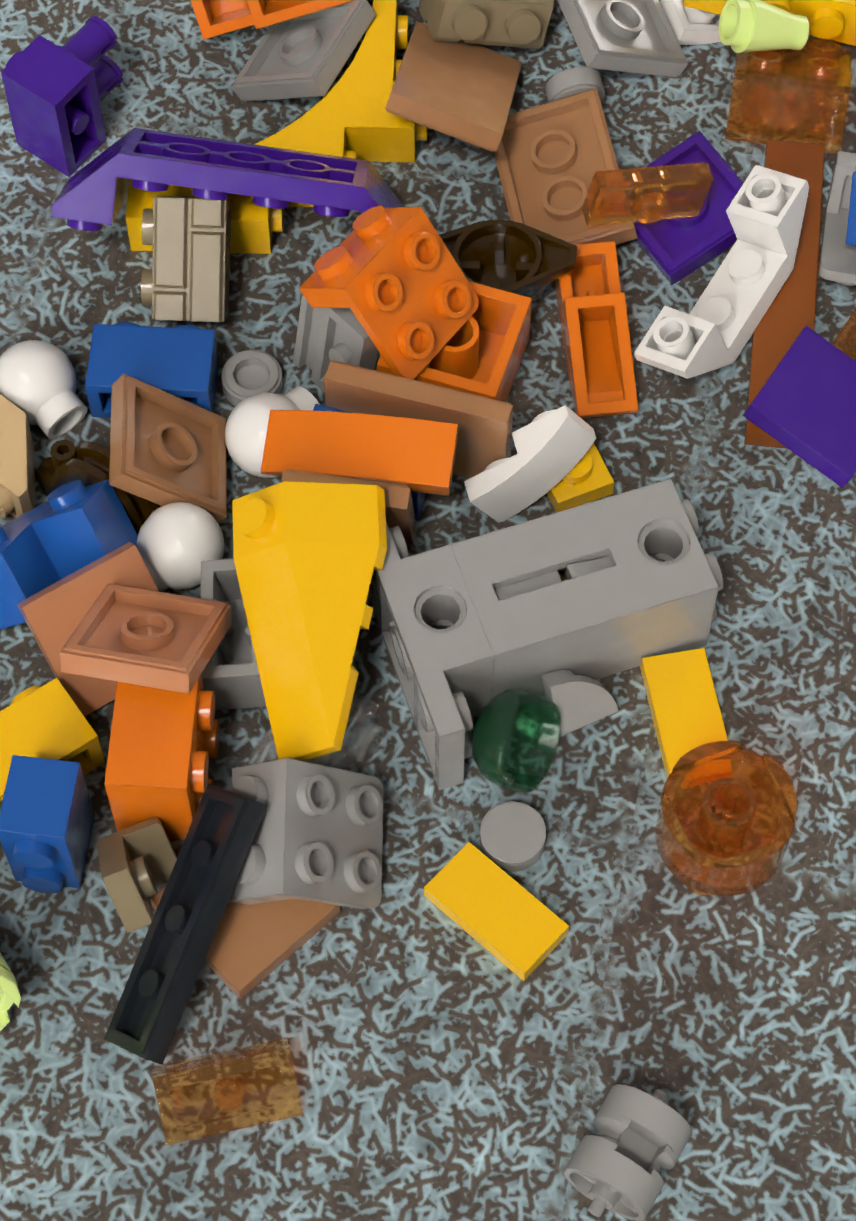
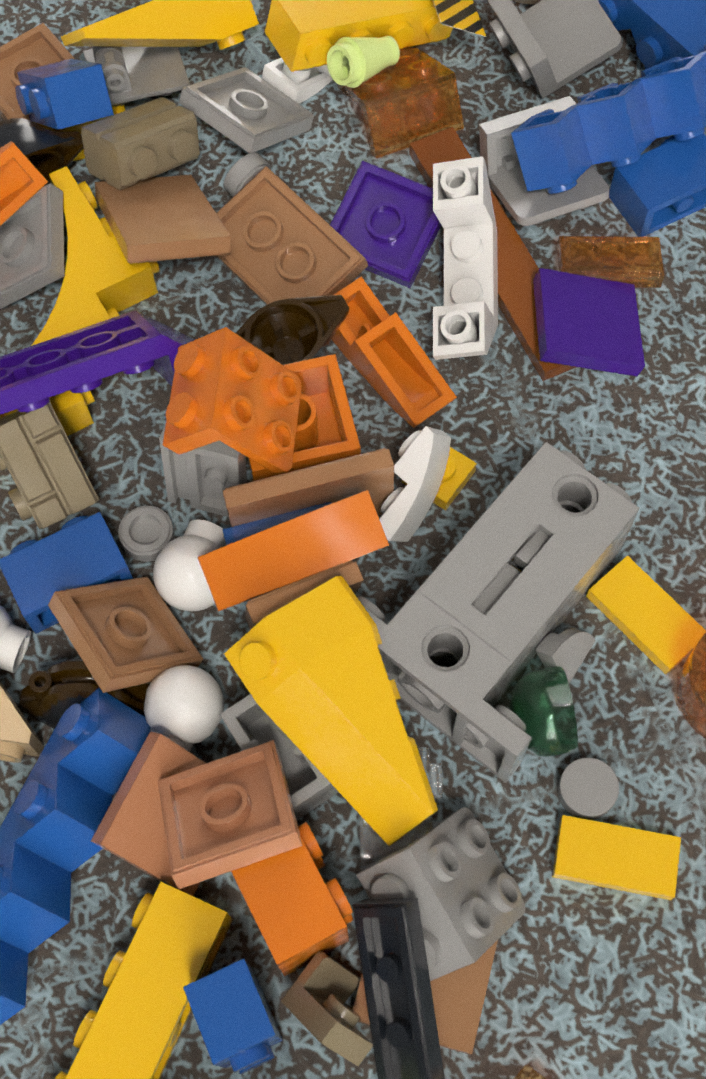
camera: 30 degrees left, 5 degrees up
clear orange plate [582,162,714,226] -> none

